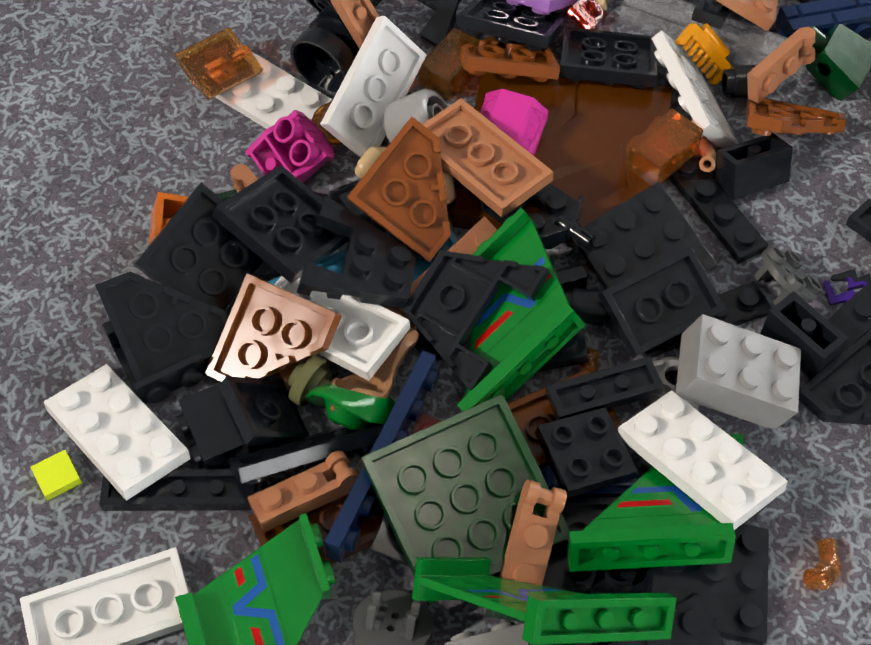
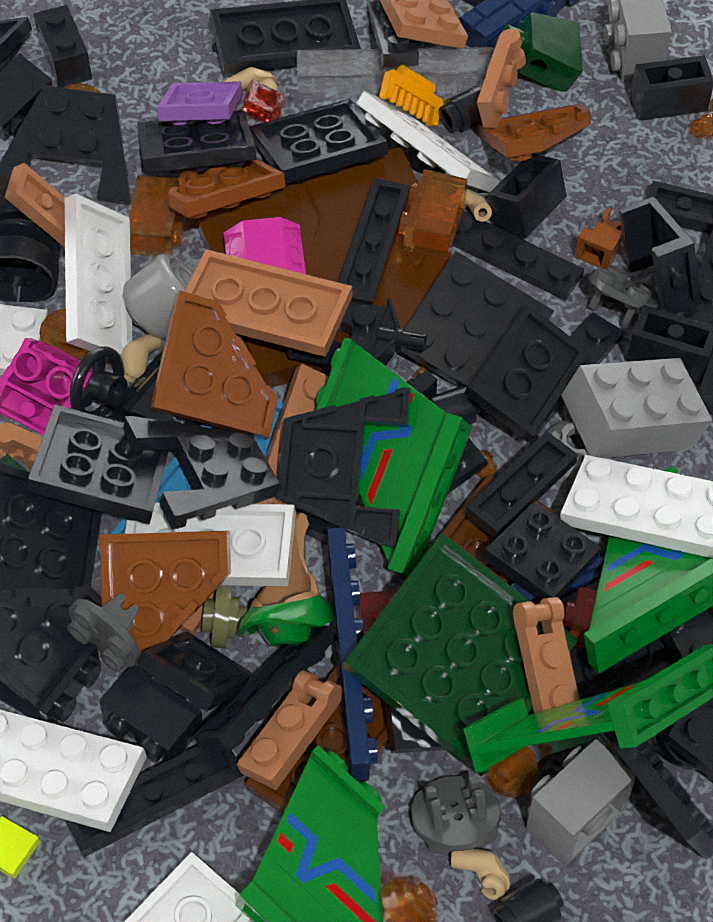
camera: 30 degrees left, 0 degrees up
none -> dark grey plate [67,593,141,672]
none -> black piece [69,346,128,417]
none -> black plate [338,178,411,305]
none -> clear orange piece [487,746,538,799]
none -> clear red plate [563,587,597,647]
none -> dark orange piece [574,208,623,269]
none -> black panel [619,196,701,314]

